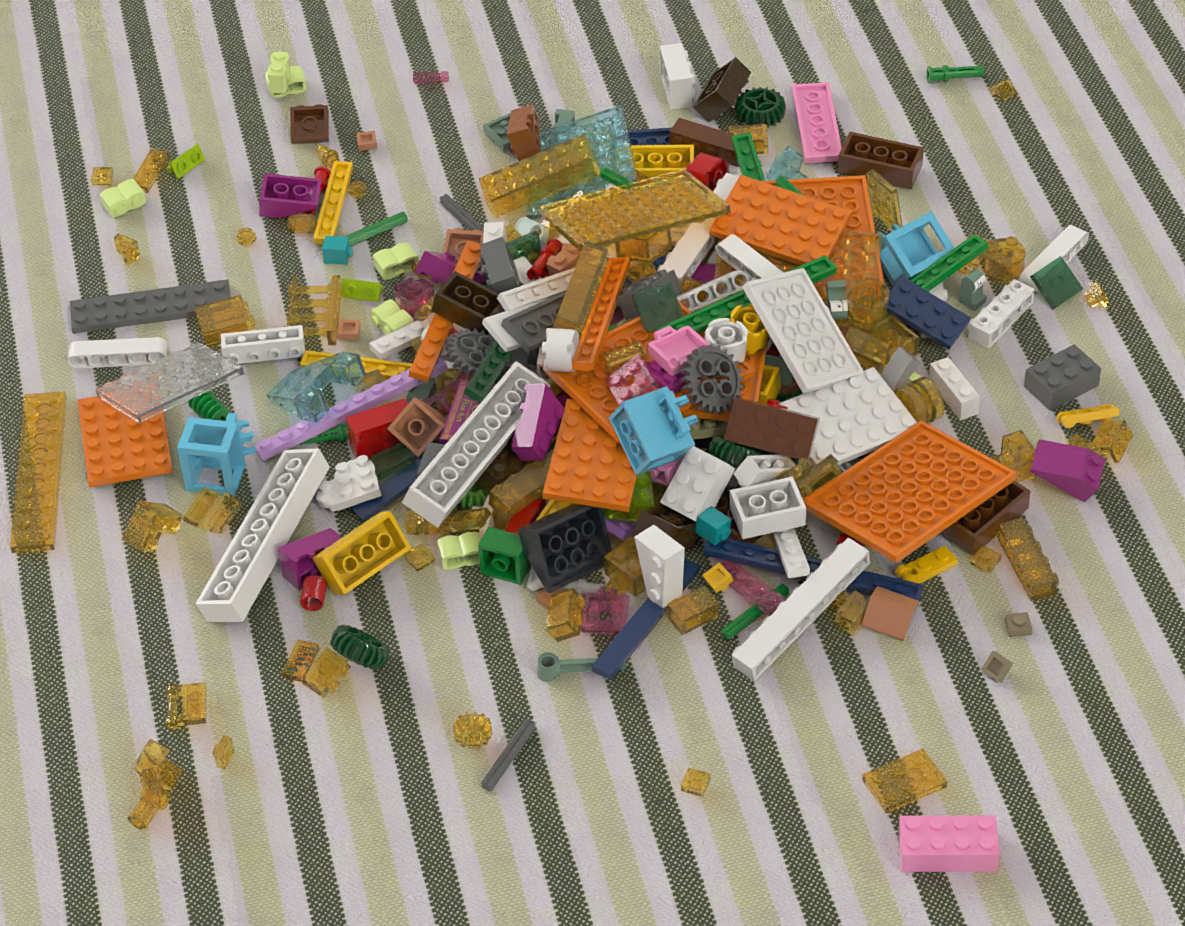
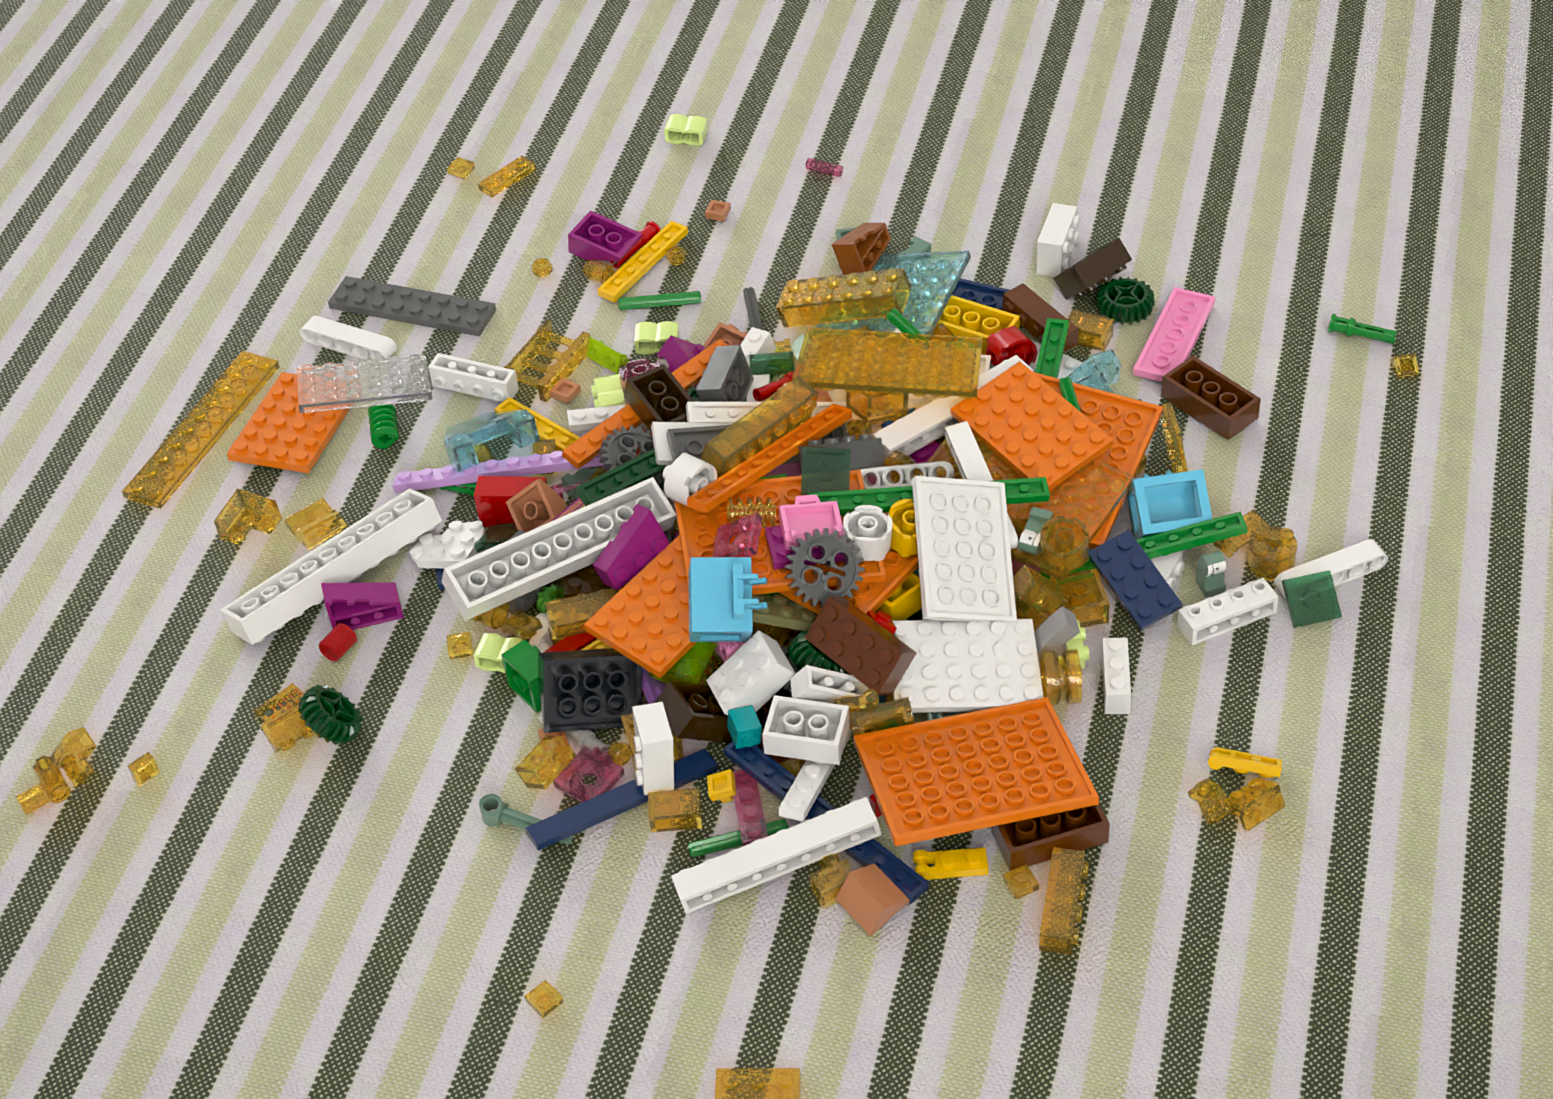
camera: 30 degrees right, 0 degrees up
yellowish green brick [100,179,146,217] -> none
clear yellow bracket [114,233,140,266] -> none
clear yellow plate [165,682,207,729] -> none
lime hinge [166,143,205,179] -> none
medium azure piece [177,413,256,497] -> none
clear yellow brick [194,295,255,347] -> none
yellowish green brick [268,51,290,93] -> none
reddish brown plate [290,104,329,144] -> none
yellow brick [312,511,411,595] -> none
clear yellow cone [316,144,339,168] -> none
teal brick [322,236,353,265] -> none
clear yellow gear [453,711,492,749] -> none
dark grey axle [481,719,536,791] -> none
dark tan plate [981,651,1013,683] -> none
clear yellow brick [993,430,1036,483] -> none
dark tan plate [1005,612,1032,637] -> none
dark grey brick [1024,344,1101,411] -> none
magenta slope [1030,439,1105,503] -> none
clear yellow tile [1084,280,1110,308] -> none

